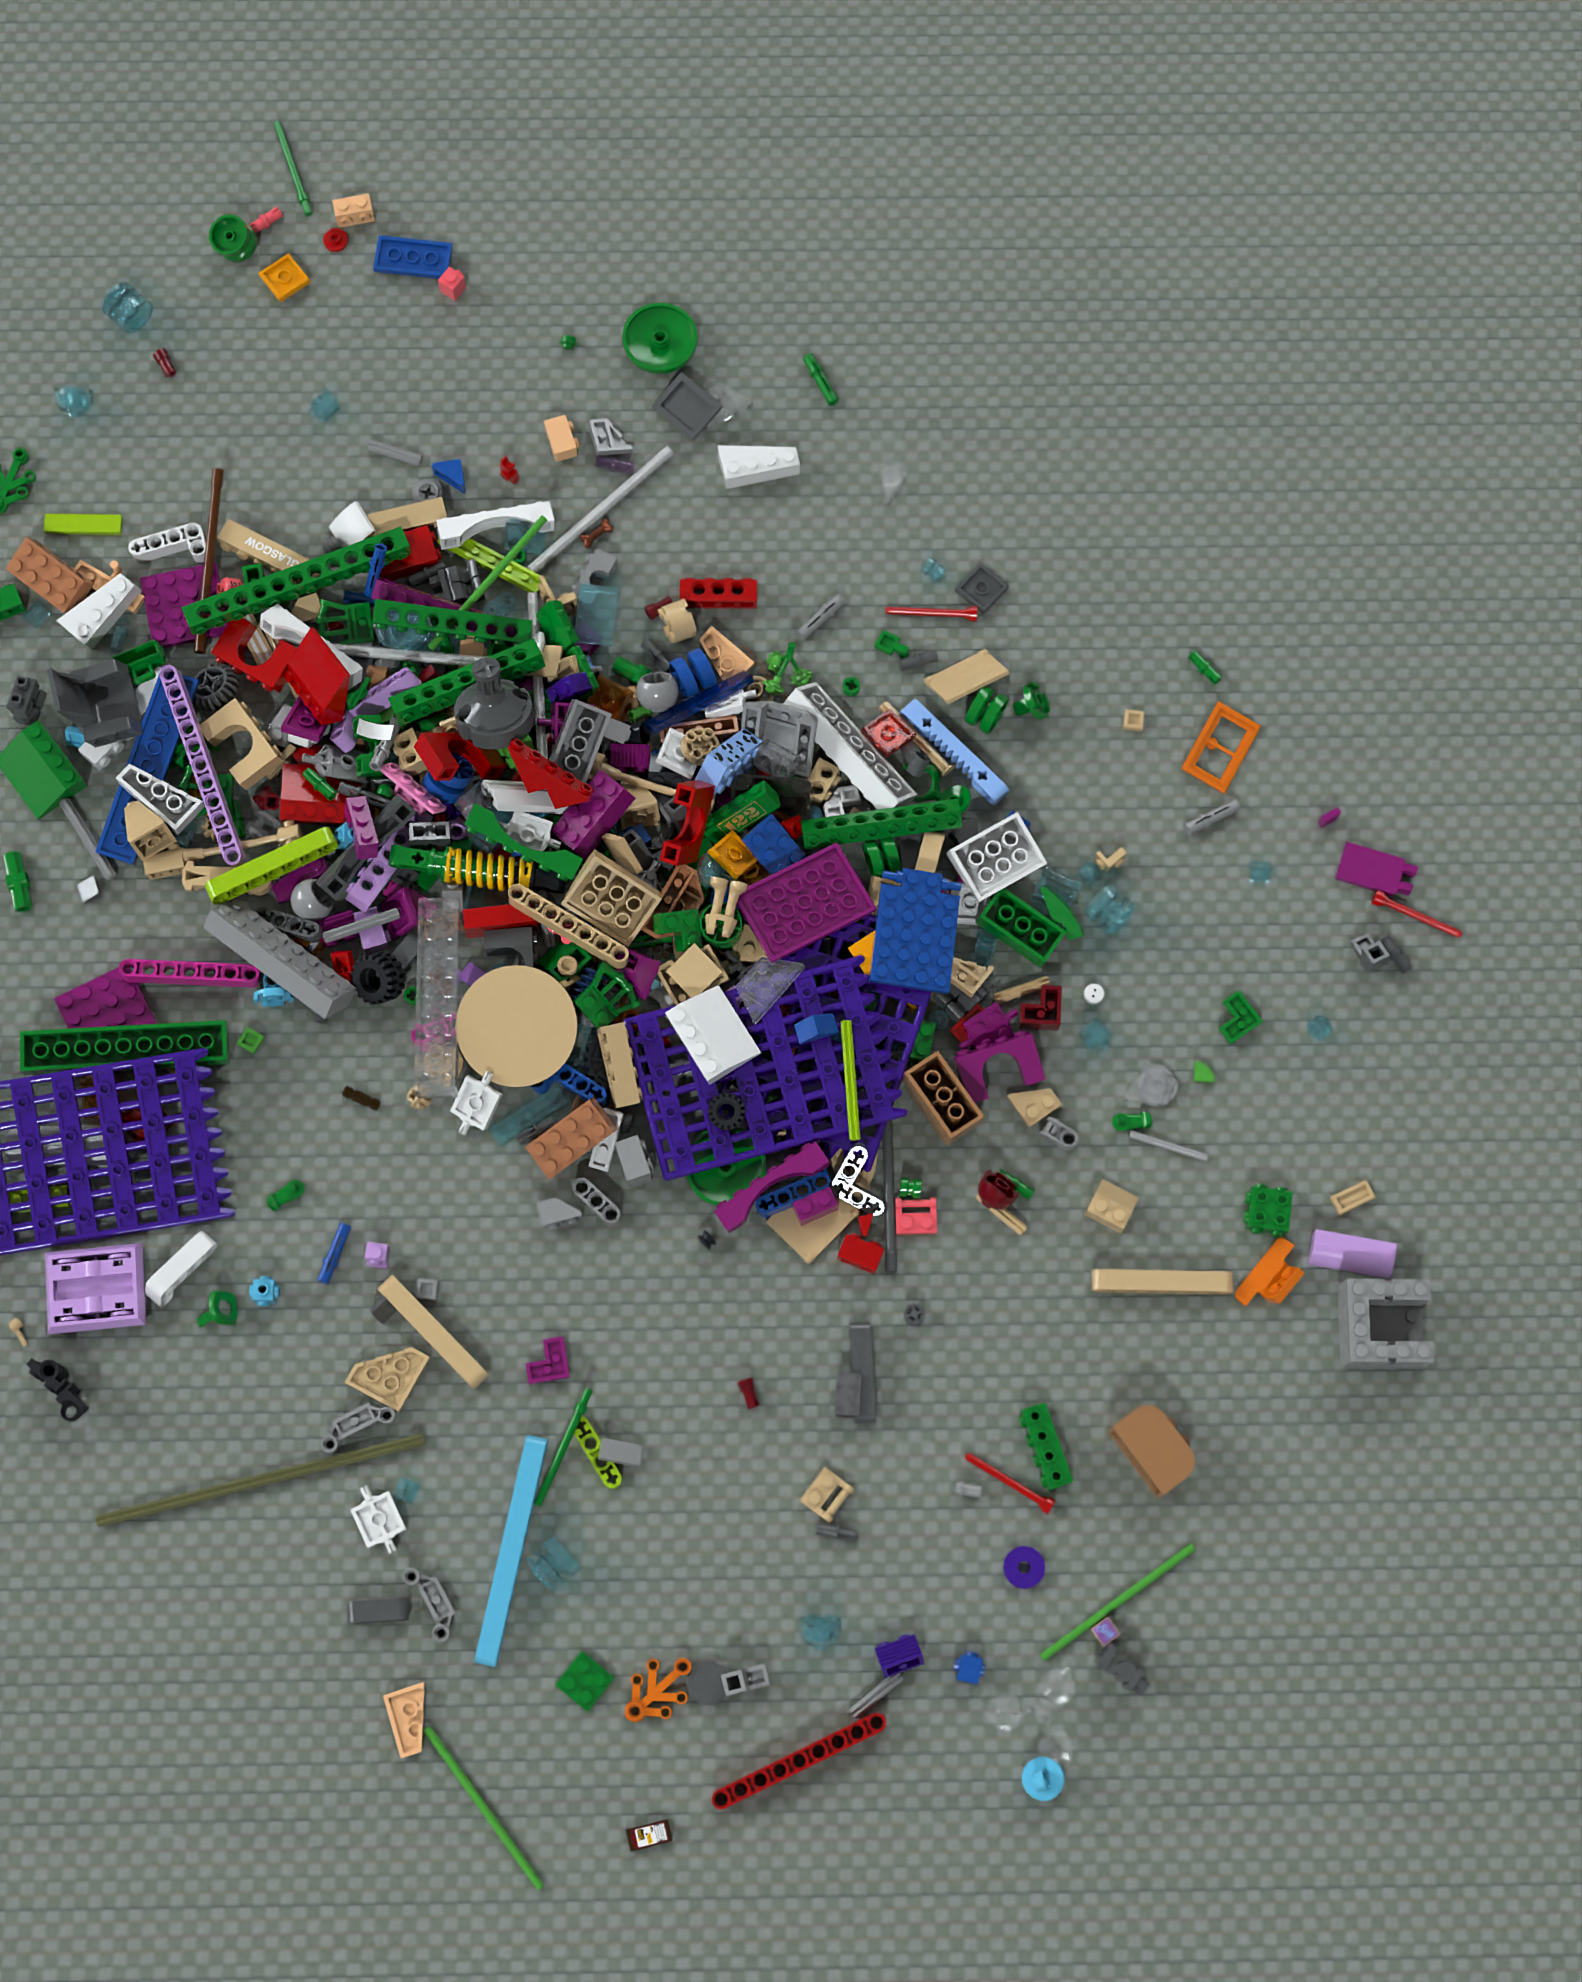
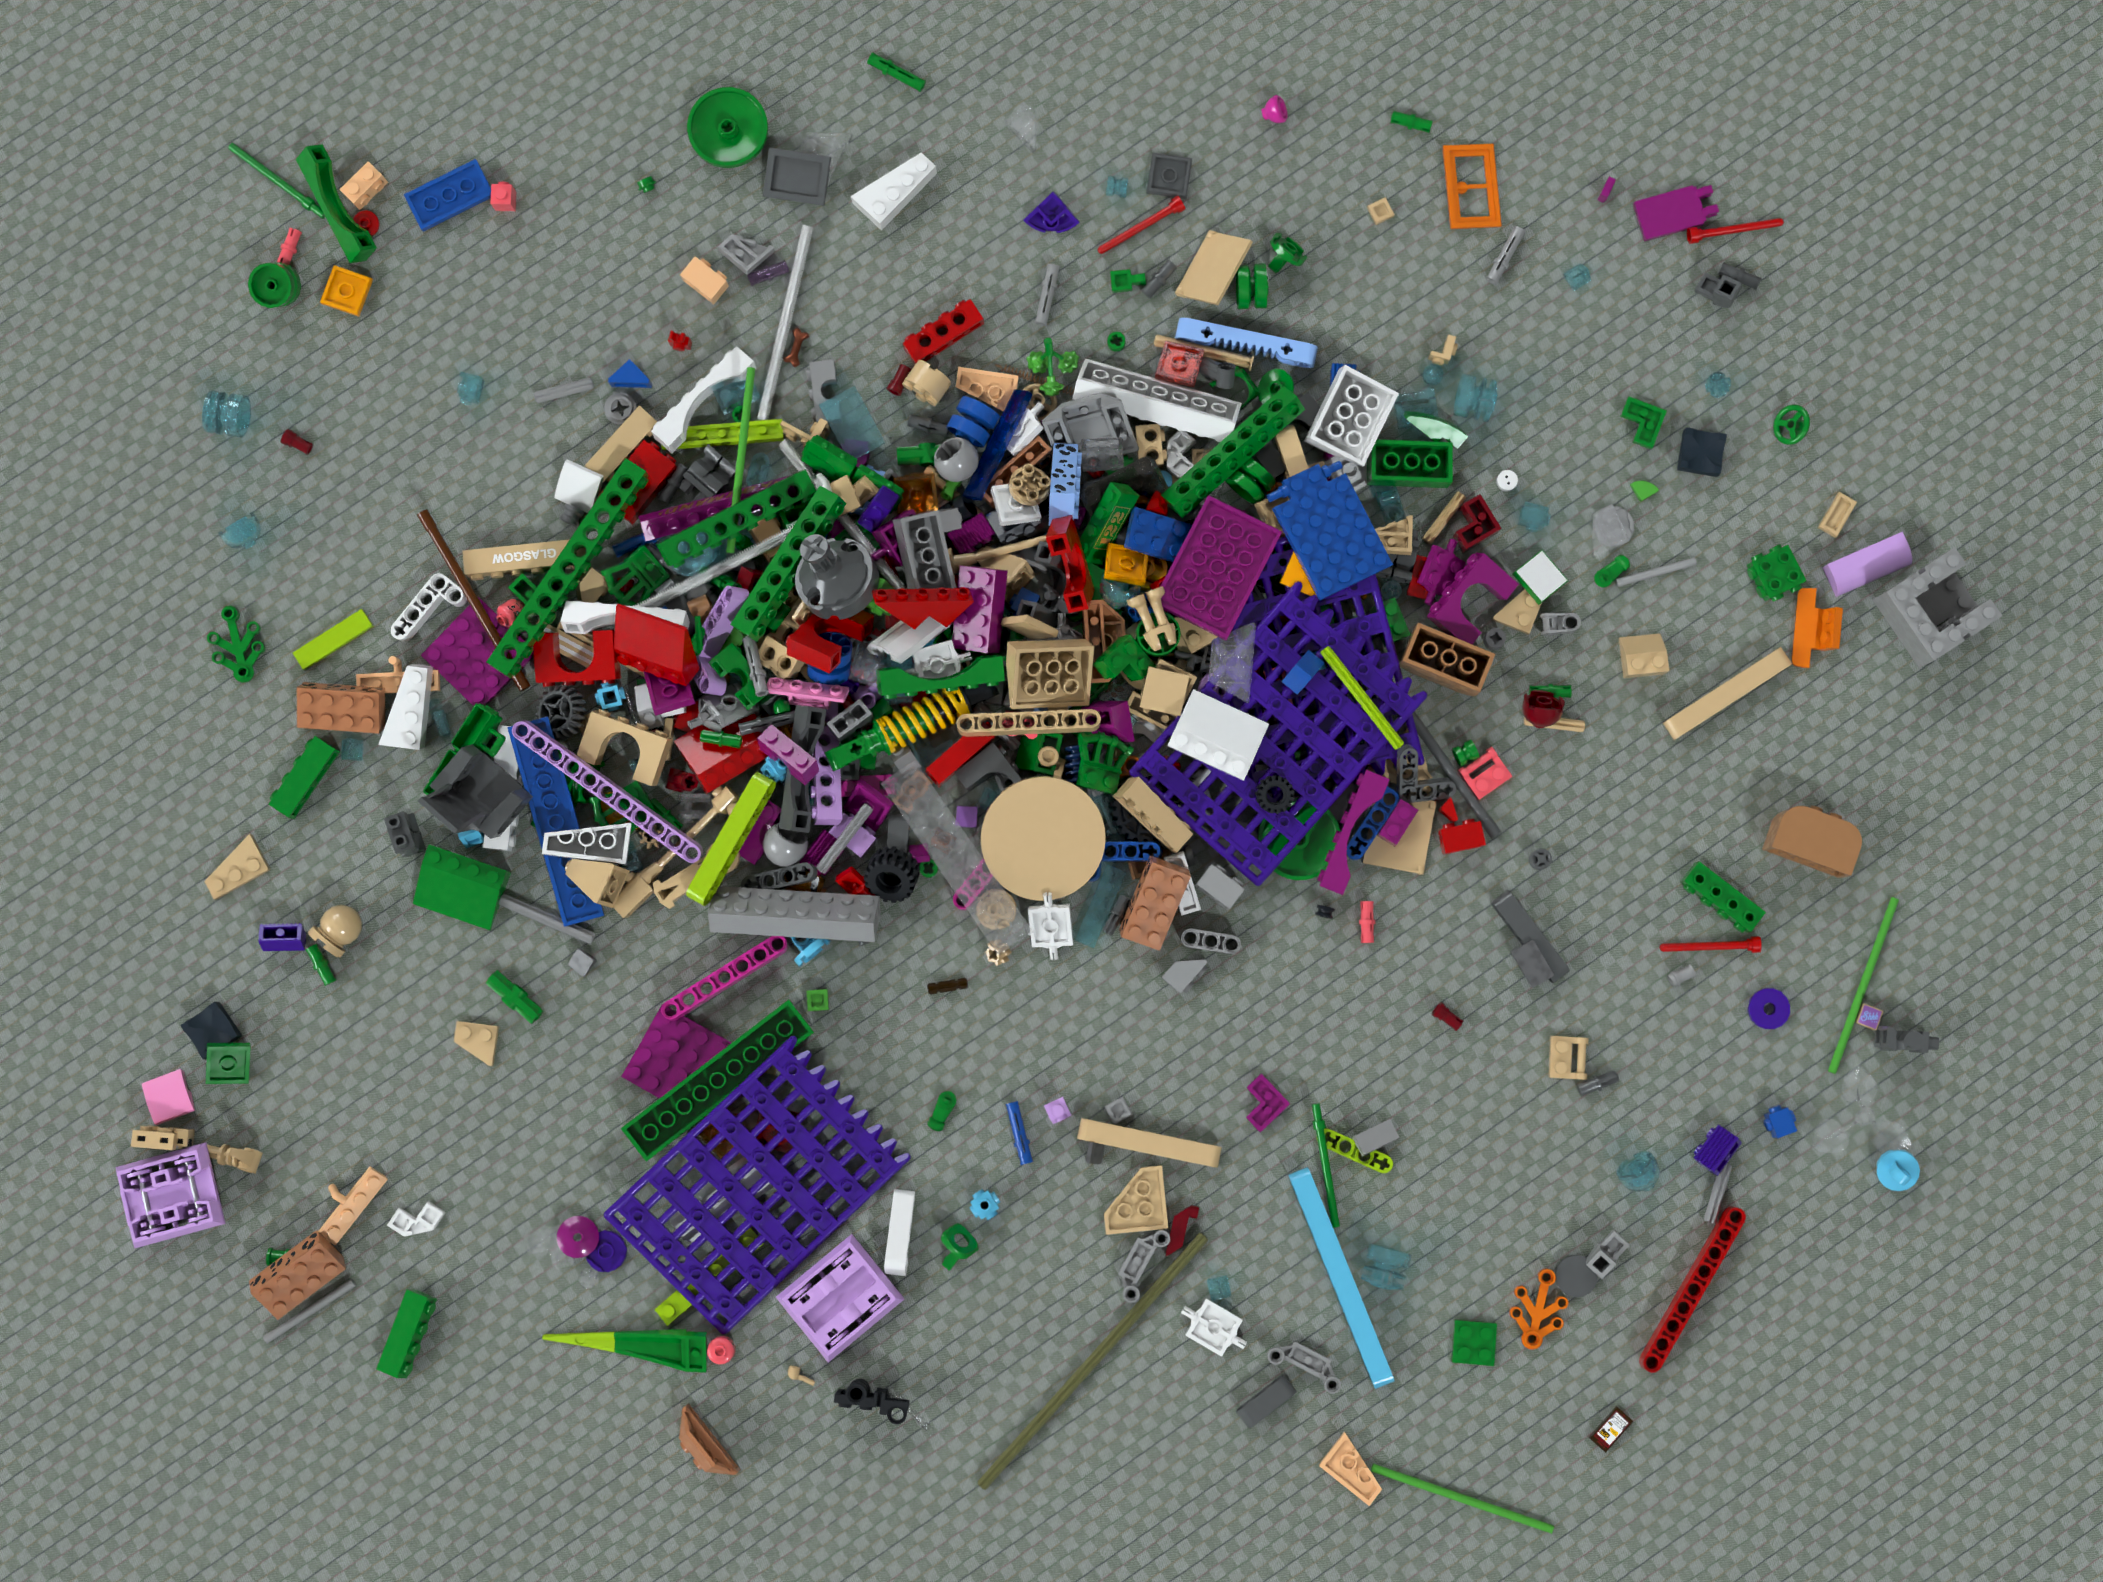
camera: 25 degrees left, 10 degrees up
white sticker [356,719,394,740] -> none
blue pin [363,543,387,597] -> none
none -> green arch [296,144,377,263]
none -> medium azure brick [595,682,626,712]
none -> magenta tile [909,844,930,863]
none -> dark purple brick [1023,191,1080,233]
none -> dark red piece [1165,1205,1199,1256]
none -> dark pink brick [1261,95,1287,123]
none -> coral pin [1359,901,1376,943]
none -> flat silver wheel [1483,628,1506,650]
none -> white tile [1513,550,1568,605]
none -> black brick [1677,427,1727,477]
none -> green piece [1773,404,1810,445]

